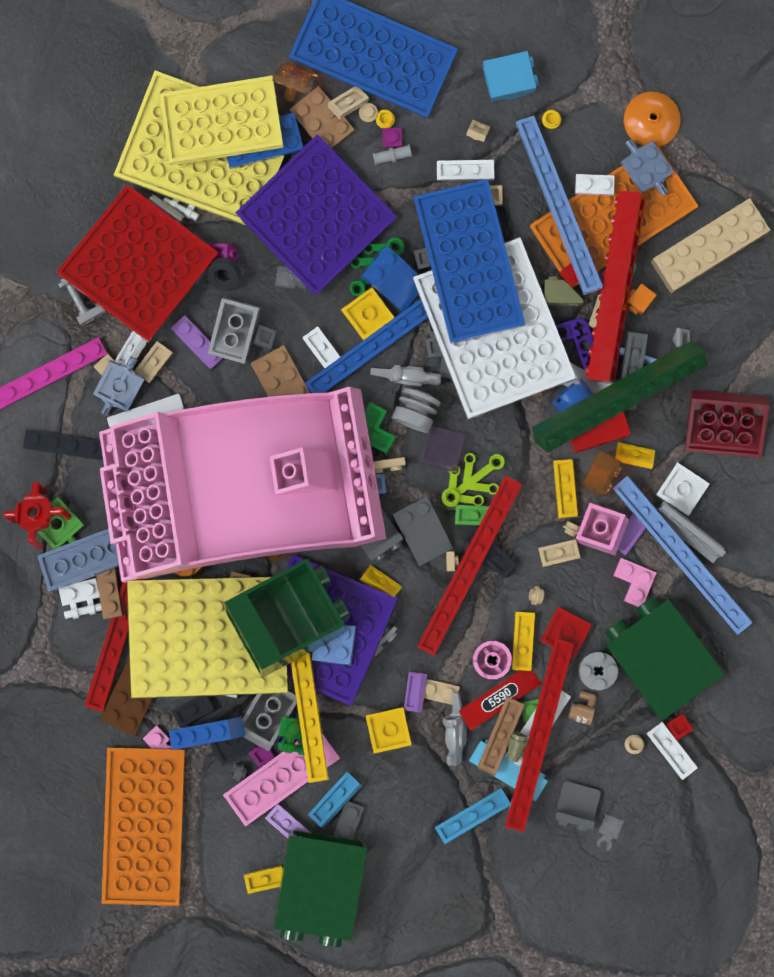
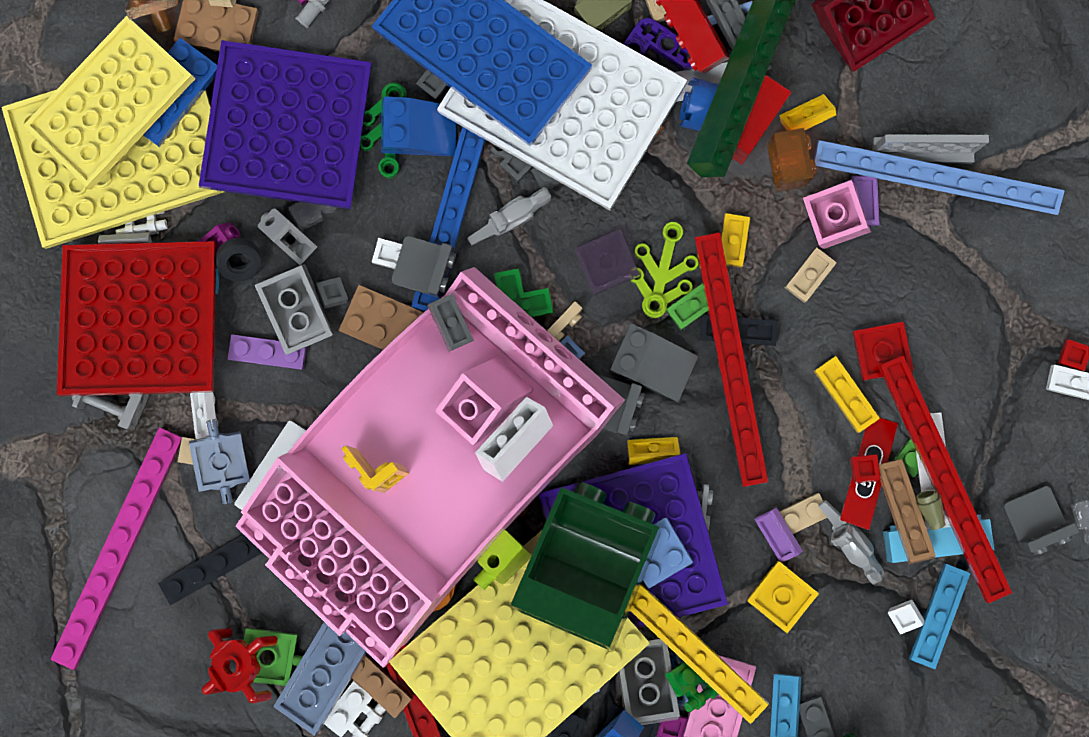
camera: 35 degrees left, 0 degrees up
tan plate [135,341,173,383] -> none
yellow plate [341,287,394,341] -> none
light grey wheel [392,388,441,433] -> none
tan plate [446,552,458,572] -> none
bright pink brick [473,641,512,679] -> none
tan plate [529,586,544,605] -> none
yellow plate [553,459,578,518] -> none
tan plate [563,521,580,537] -> none
medium nougat piece [568,690,597,726] -> none
light grey brick [578,652,618,691] -> none
dark green brick [603,596,724,721] -> none
bright pink plate [613,558,656,607] -> none
tan plate [625,735,644,754] -> none
white plate [656,463,709,516] -> none
none -> light grey torso [258,208,317,265]
none -> yellow bracket [341,445,410,493]
none -> dark grey bracket [392,236,456,298]
none -> dark grey plate [427,294,474,352]
none -> lime torso [473,530,532,590]
none -> white brick [475,397,553,482]
none -> yellow plate [721,213,750,268]
none -> red plate [850,455,881,484]
none -> white plate [888,600,925,634]

